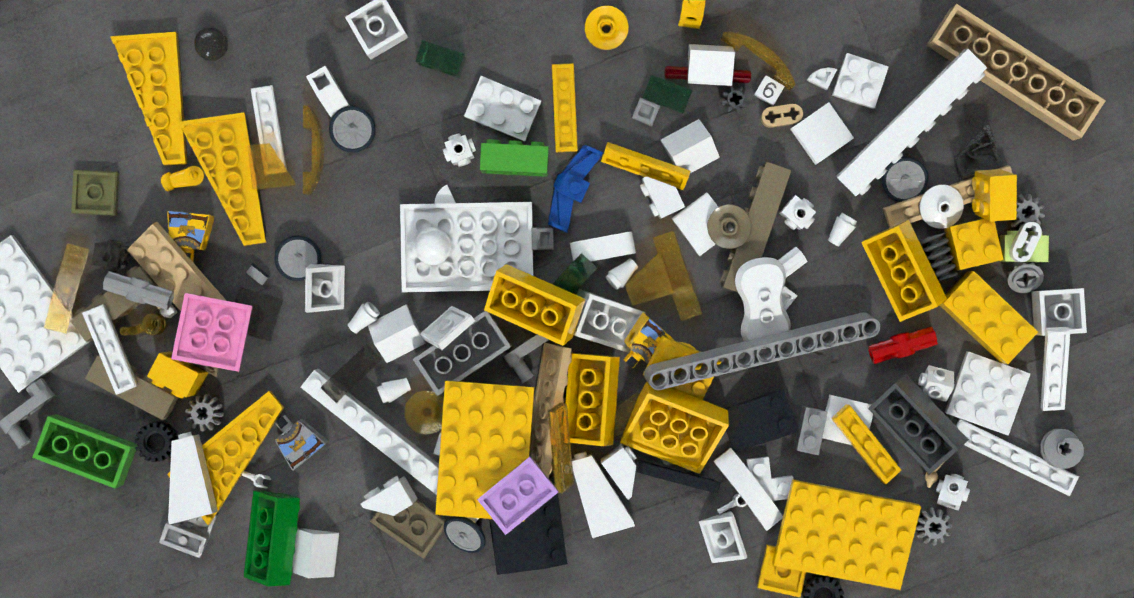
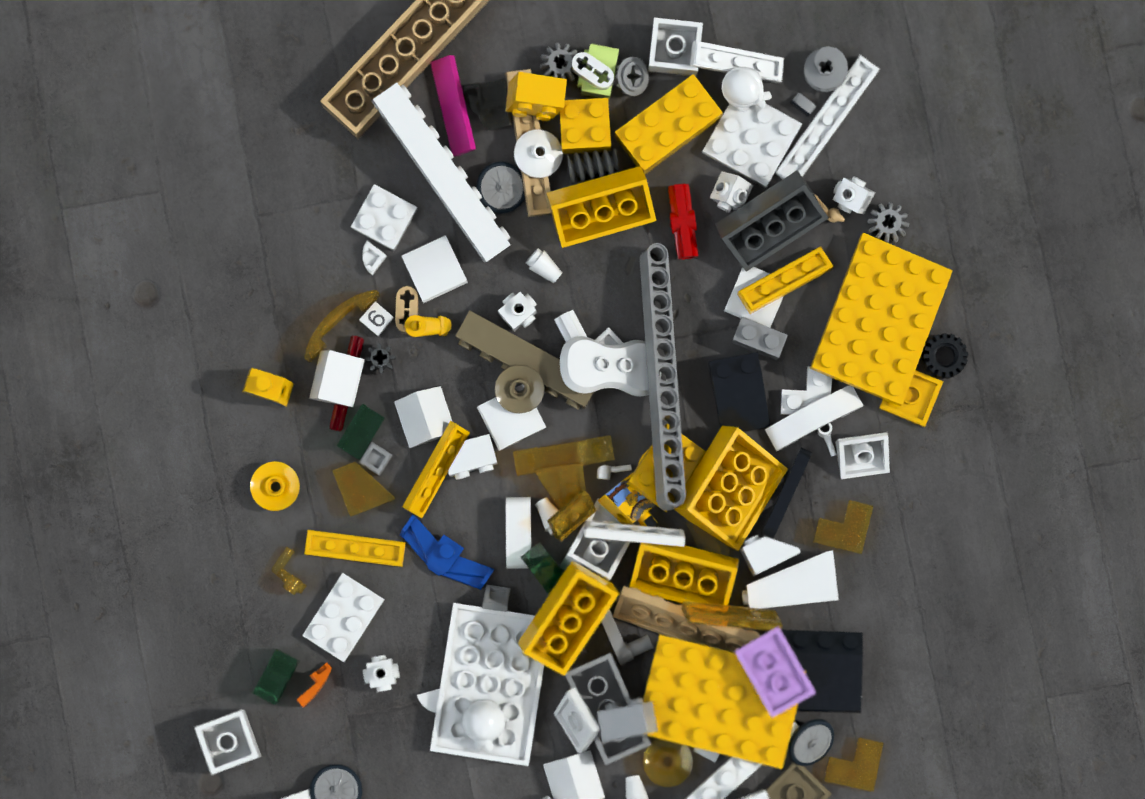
camera: 85 degrees left, 5 degrees down
bright green brick [480,139,549,177] -> none
none -> clear yellow plate [272,547,307,595]
none -> orange slope [297,662,332,707]
none -> clear yellow wing [333,462,395,517]
none -> yellow piece [404,315,452,337]
none -> dark pink tile [430,55,476,156]
none -> clear yellow plate [547,490,596,542]
none -> white tile [584,520,685,547]
none -> white hand [597,464,632,480]
none -> light grey brick [597,698,658,742]
none -> white hat [722,67,772,109]
none -> light grey piece [790,93,816,117]
none -> clear yellow plate [813,500,873,554]
none -> clear yellow plate [824,738,883,792]

